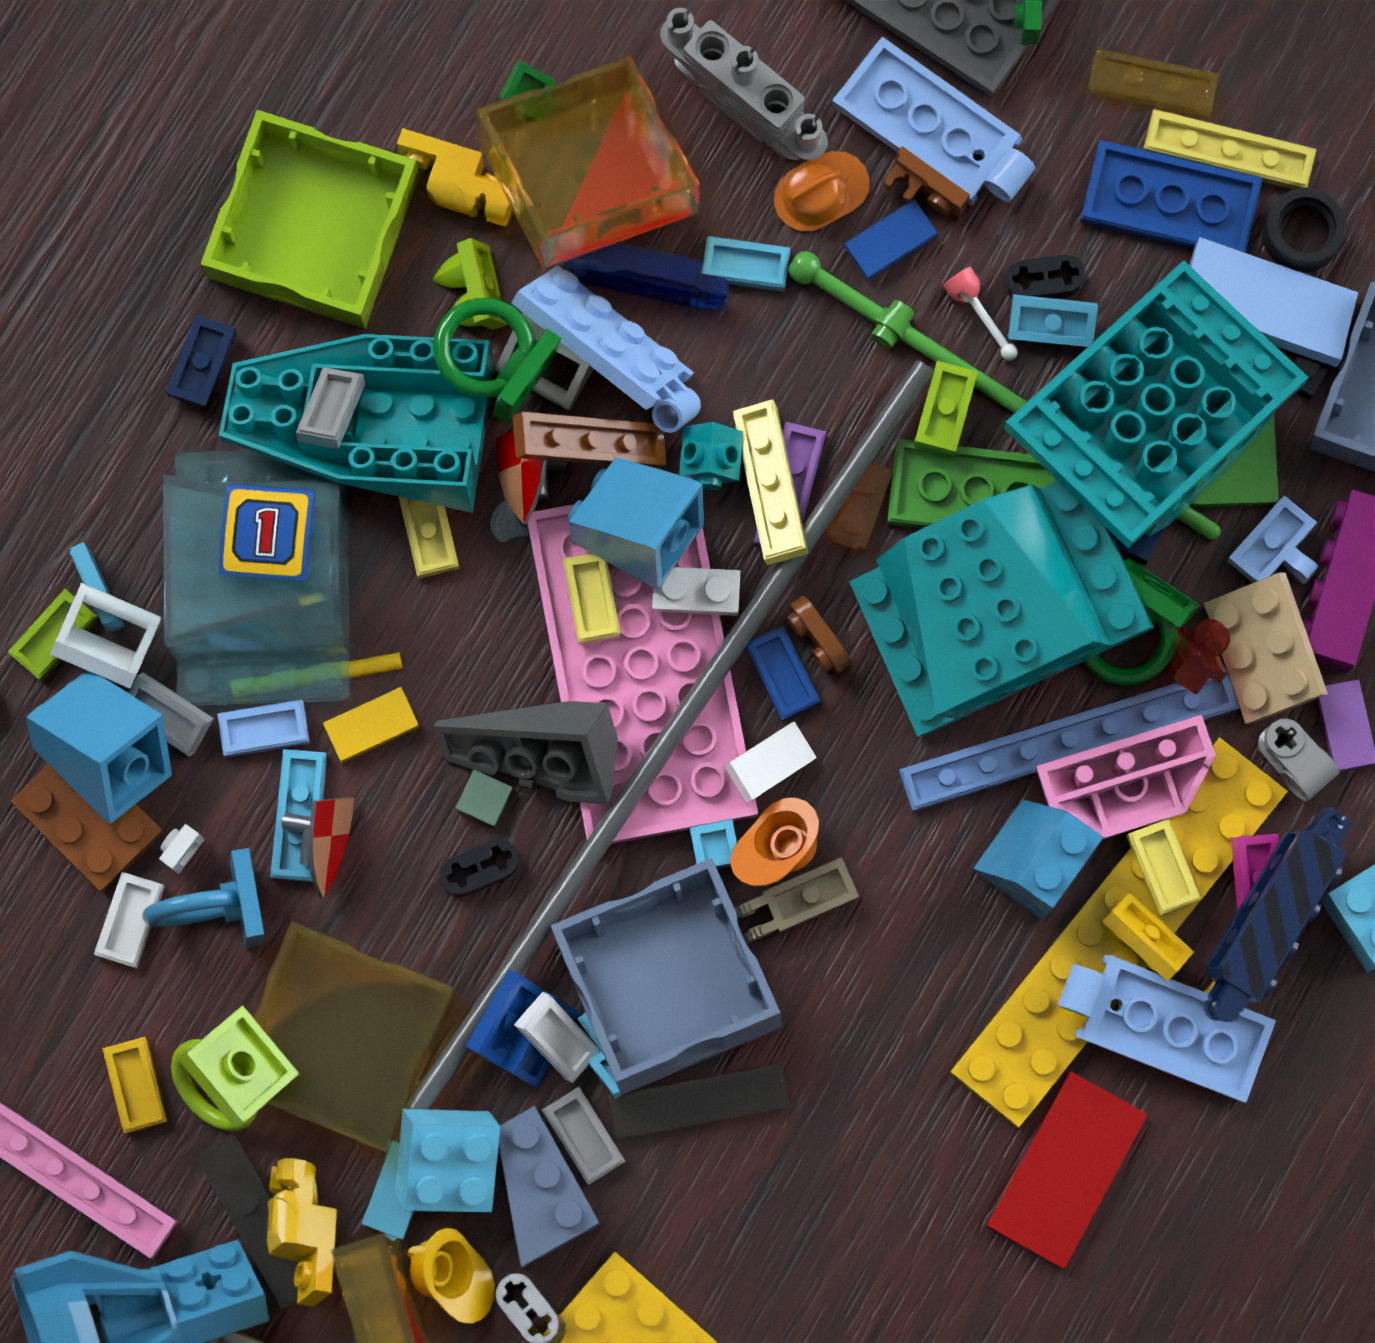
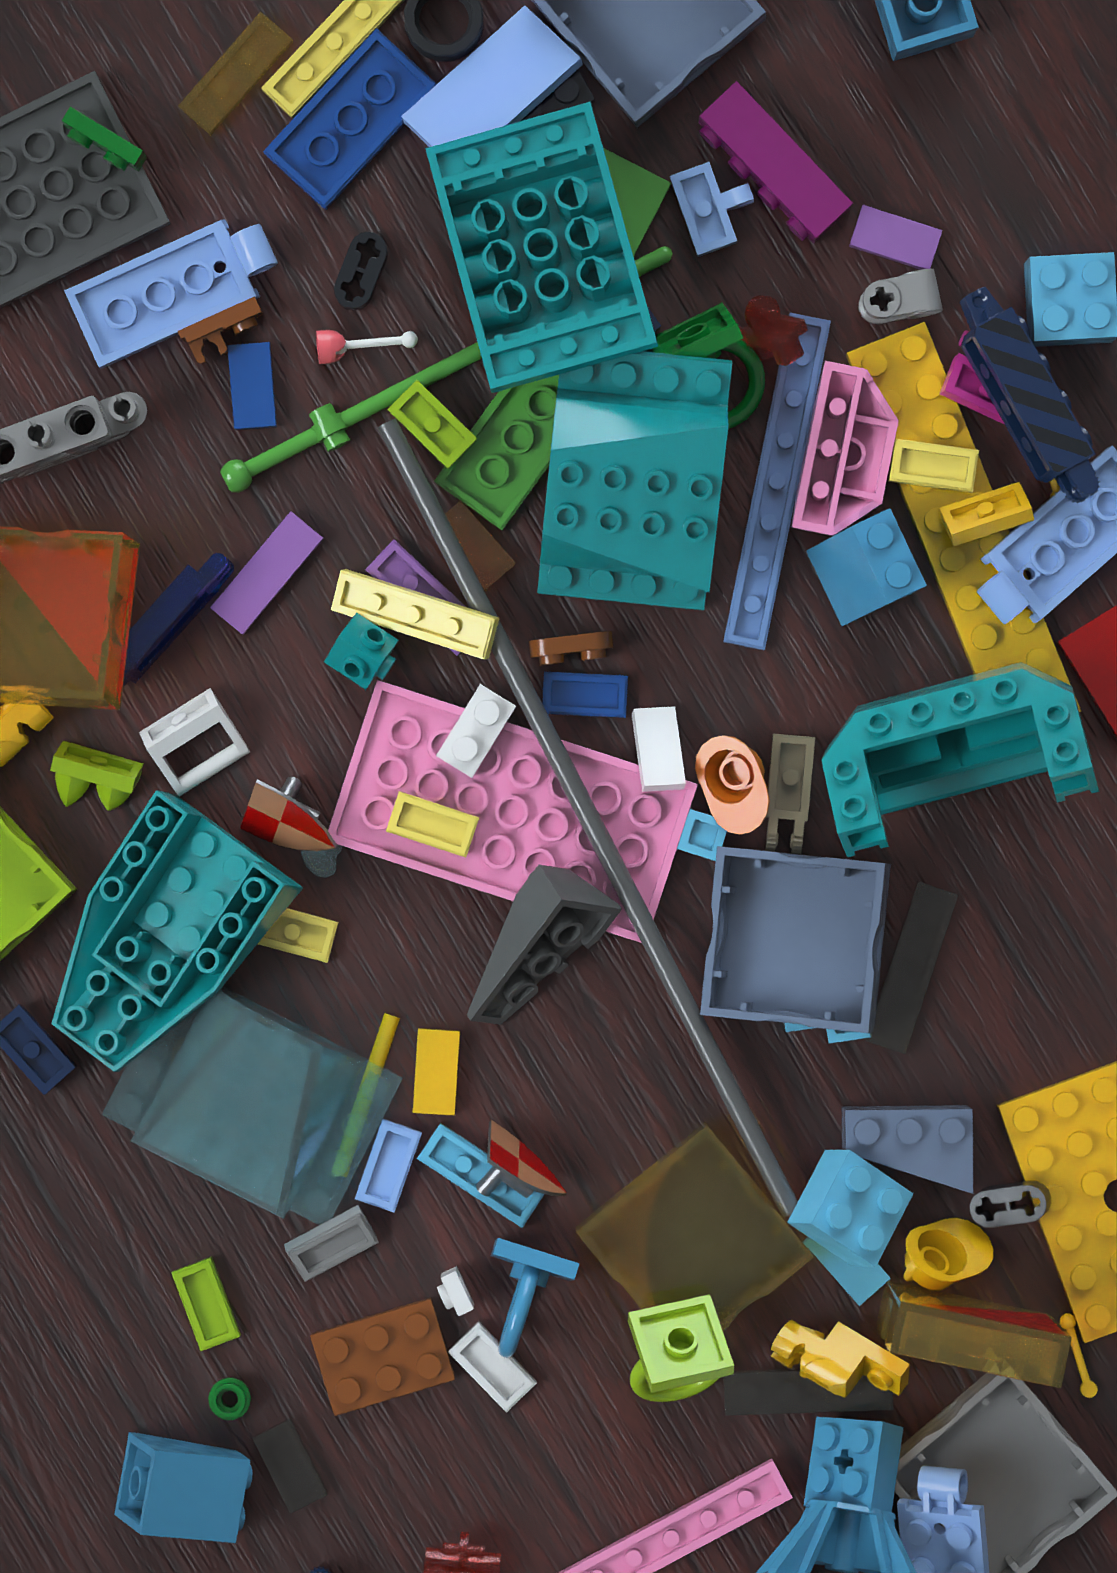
camera: 60 degrees left, 10 degrees up
dark azure slope [26,671,172,824] -> none
white tile [50,583,161,689] -> none
medium azure tile [69,542,125,632] -> none
yellow tile [102,1037,168,1134] -> none
slope [218,483,316,581] -> none
light grey tile [296,367,365,449] -> none
green tile [433,298,562,425] -> none
black beam [440,839,520,897] -> none
sand green tile [456,770,514,828] -> none
blue slope [465,969,580,1089] -> none
light blue hinge [511,265,701,433] -> none
plate [513,412,667,469] -> none
white tile [514,992,601,1083] -> none
light grey tile [542,1087,625,1185] -> none
dark azure slope [568,457,704,590] -> none
medium azure tile [701,236,790,292] -> none
orange piece [774,151,870,232] -> none
medium azure plate [1008,294,1098,347] -> none
tan plate [1204,573,1328,724] -> none
none -> medium lavender tile [210,511,324,635]
none -> teal wedge [821,662,1100,857]

